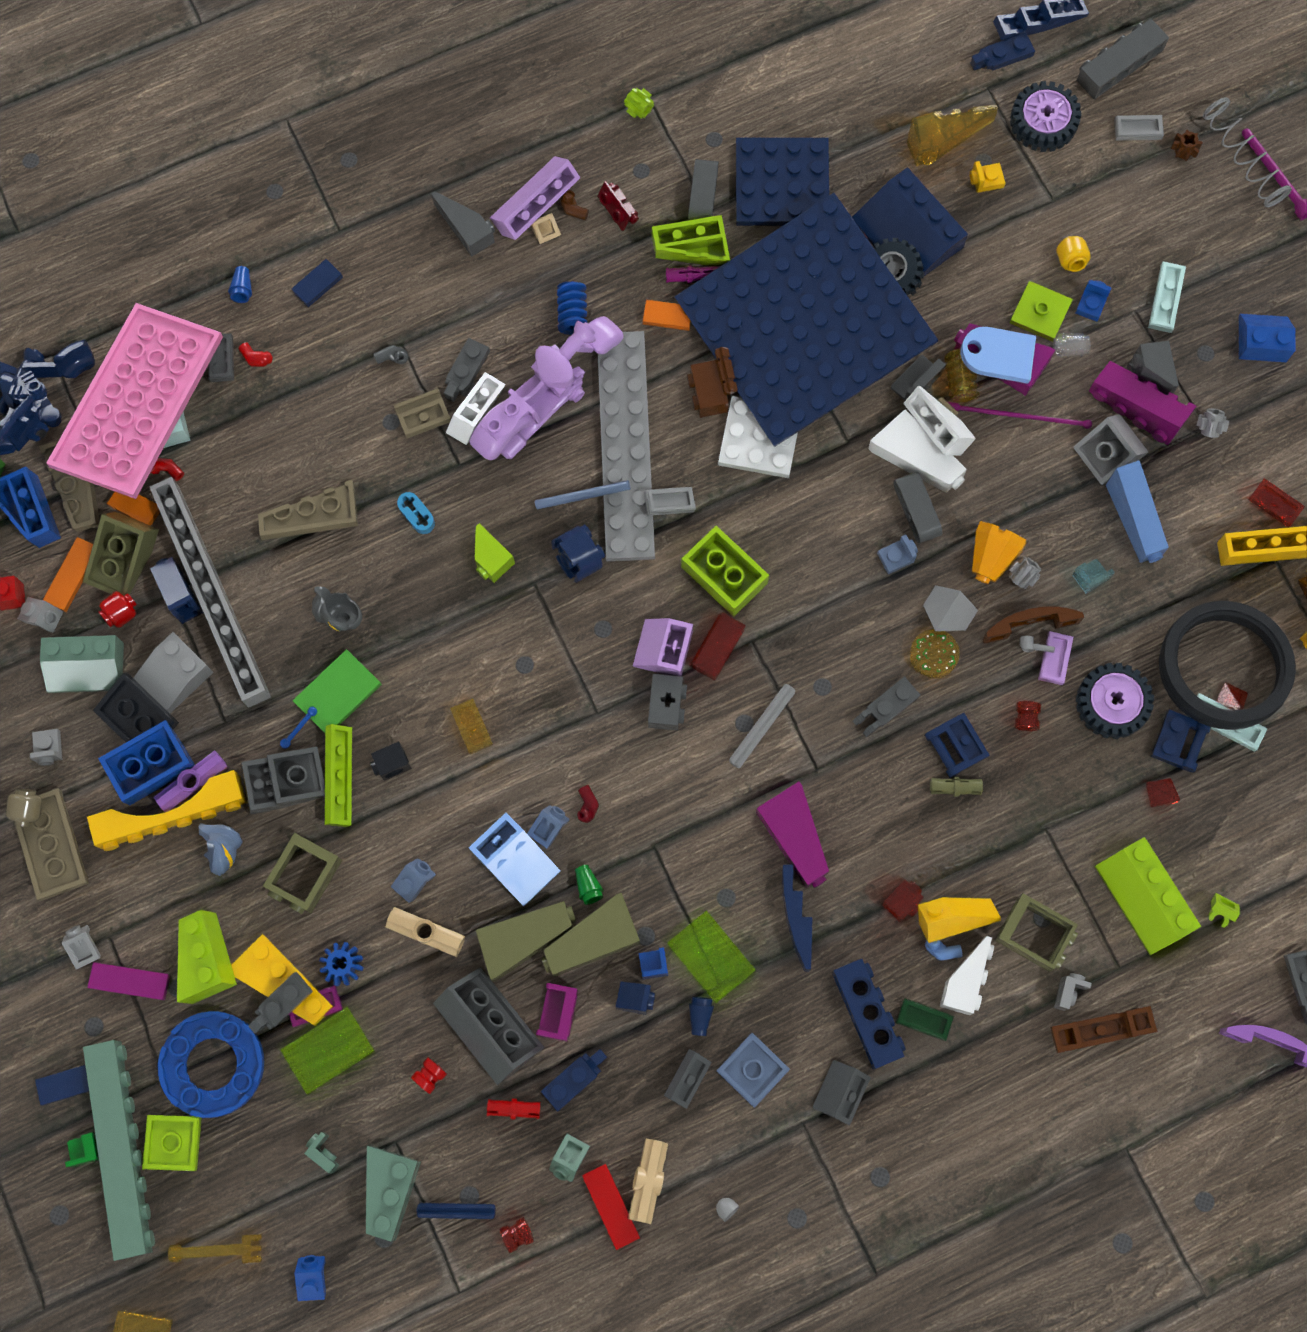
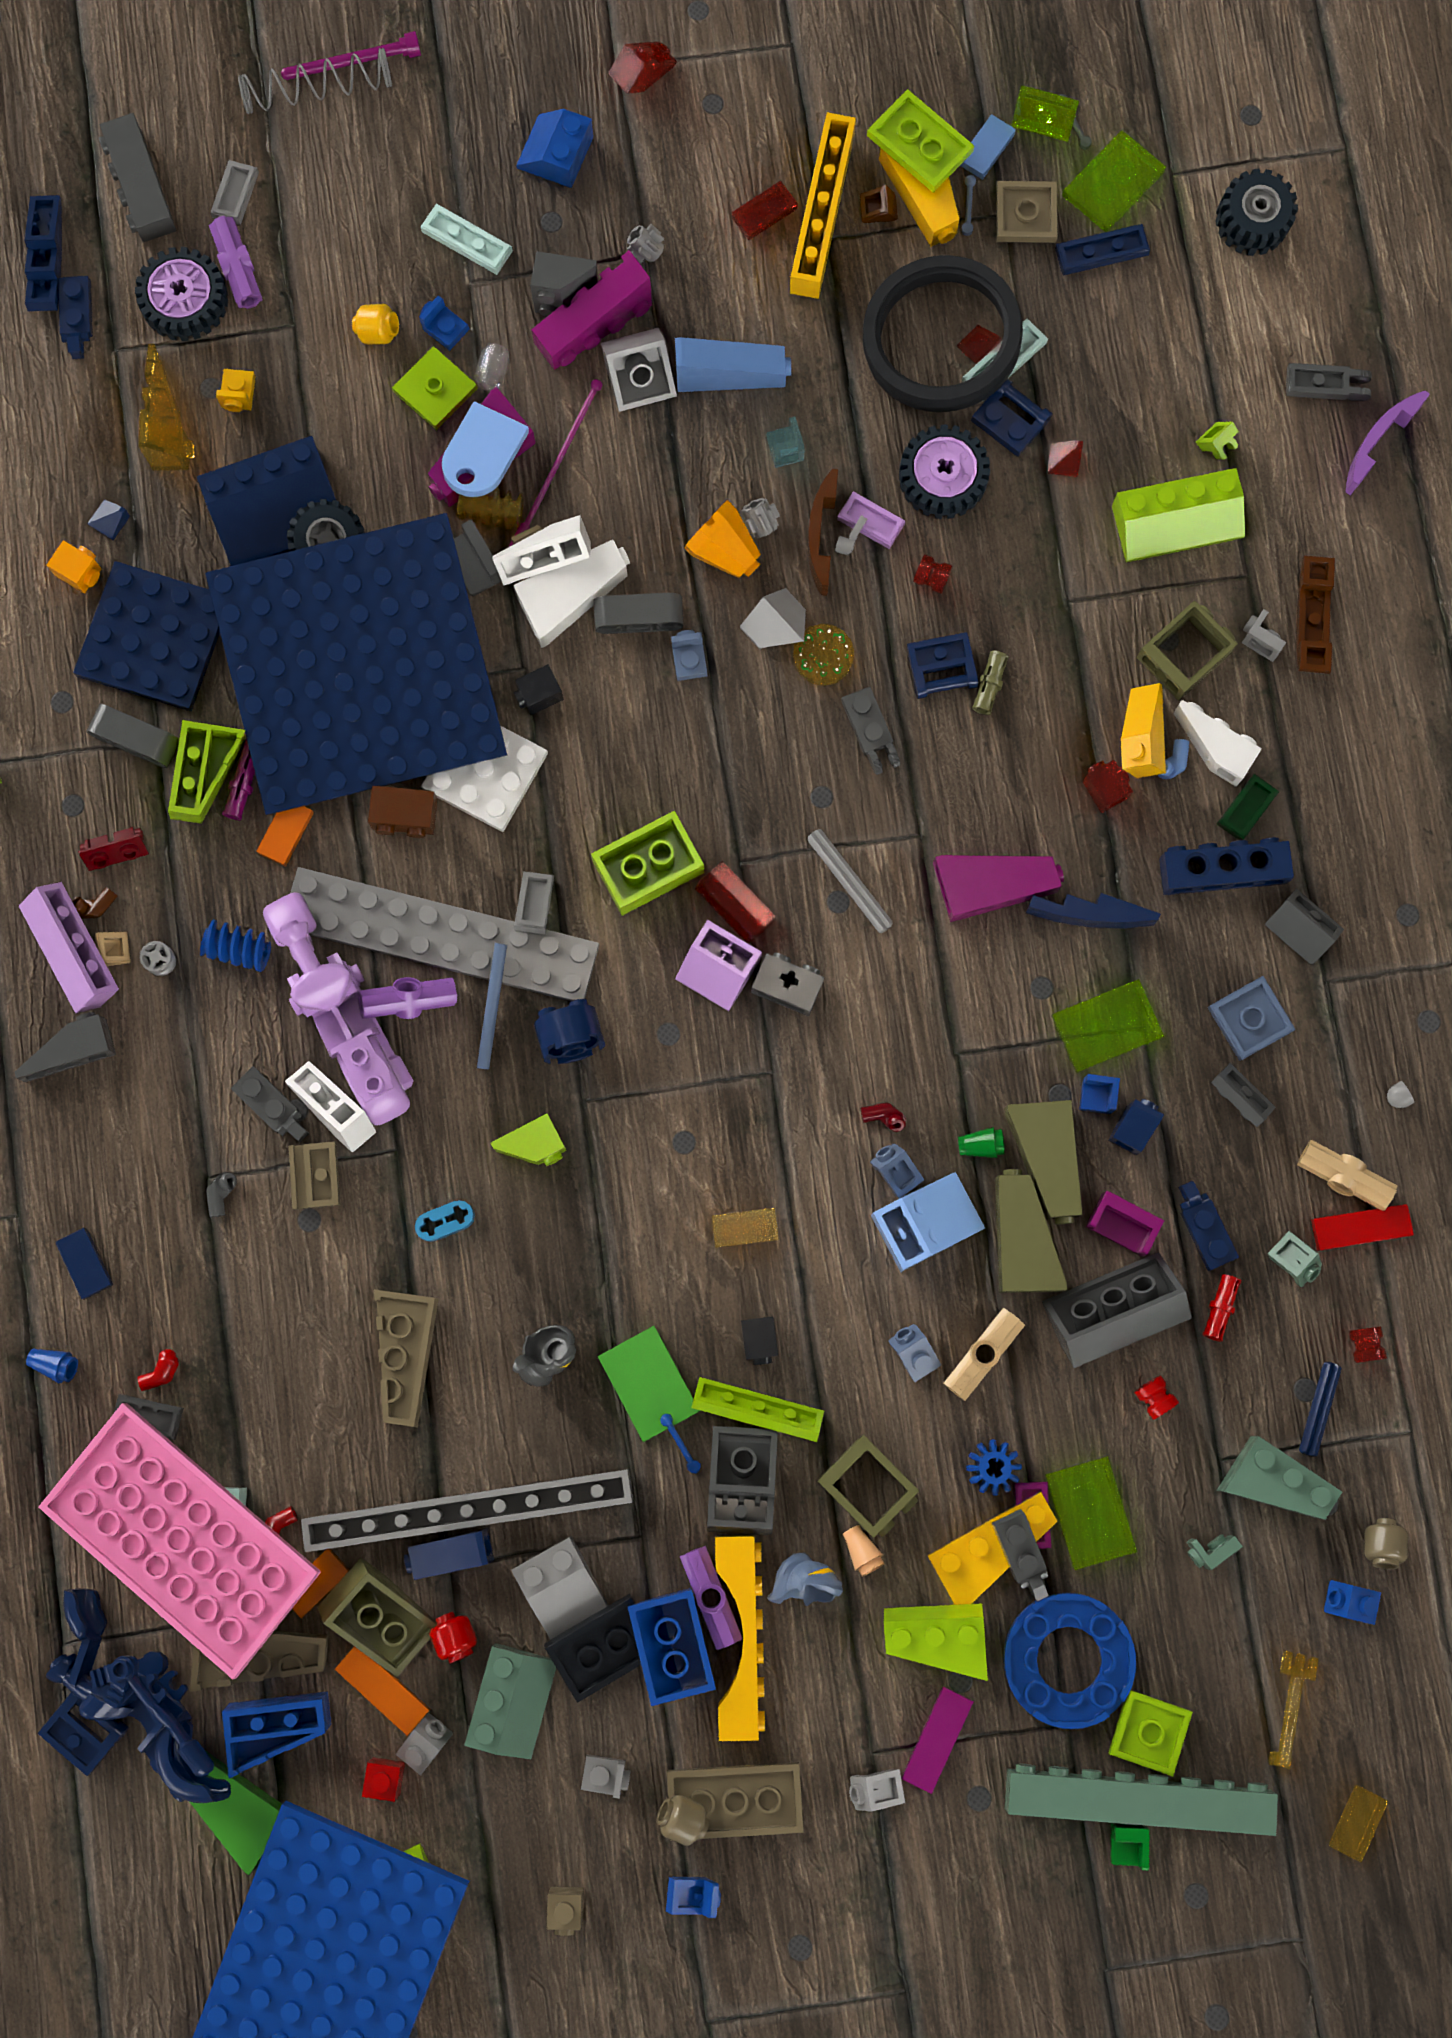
camera: 75 degrees left, 5 degrees up
dark blue tile [35,1065,89,1106] -> none
dark blue cone [689,997,714,1036] -> none
reddish brown axle [715,347,737,394] -> none
reddish brown gear [1171,130,1203,161] -> none
none -> light orange brick [46,540,101,594]
none -> dark blue slope [87,499,130,540]
none -> light grey wheel [140,941,177,976]
none -> medium lavender piece [209,216,263,309]
none -> medium lavender piece [358,977,457,1019]
none -> black brick [513,664,564,715]
none -> light nougat cone [842,1525,885,1577]
none -> dark tan head [1364,1518,1408,1569]

